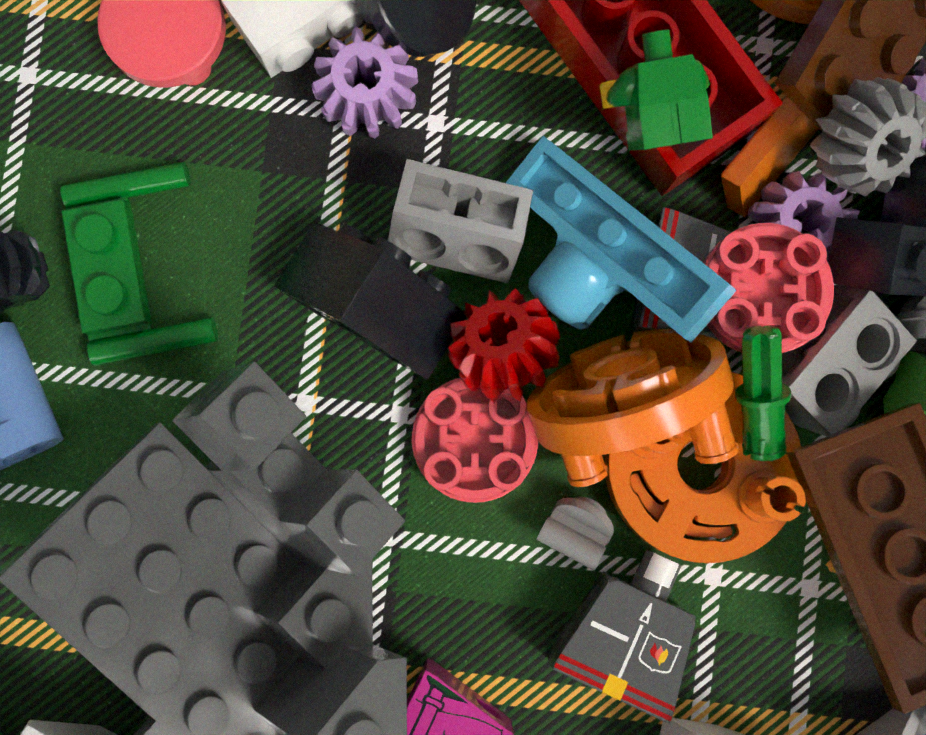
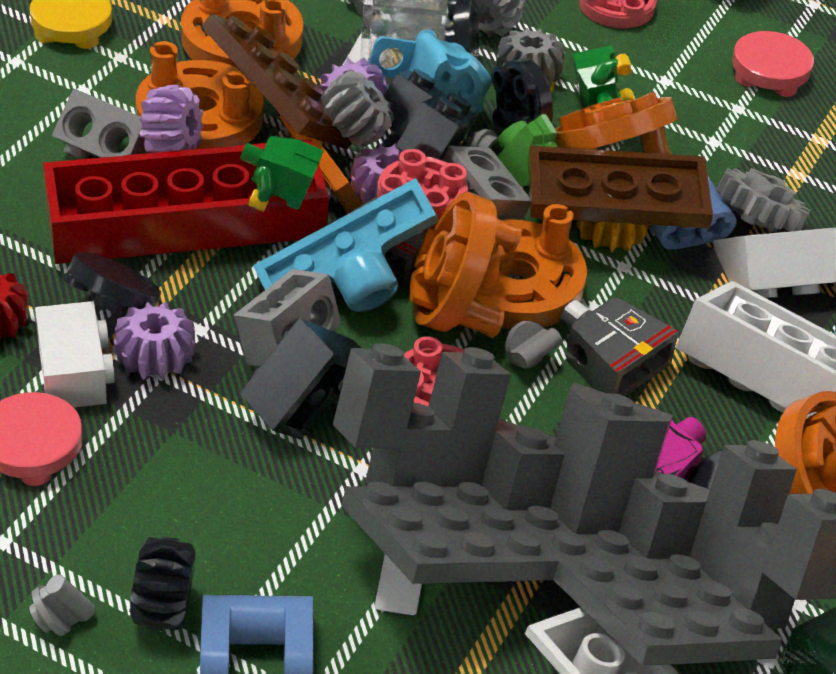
camera: 70 degrees left, 40 degrees down
green plate [60,162,218,366] -> none
red gear [448,288,561,402] -> none
green axle [735,326,791,461] -> none

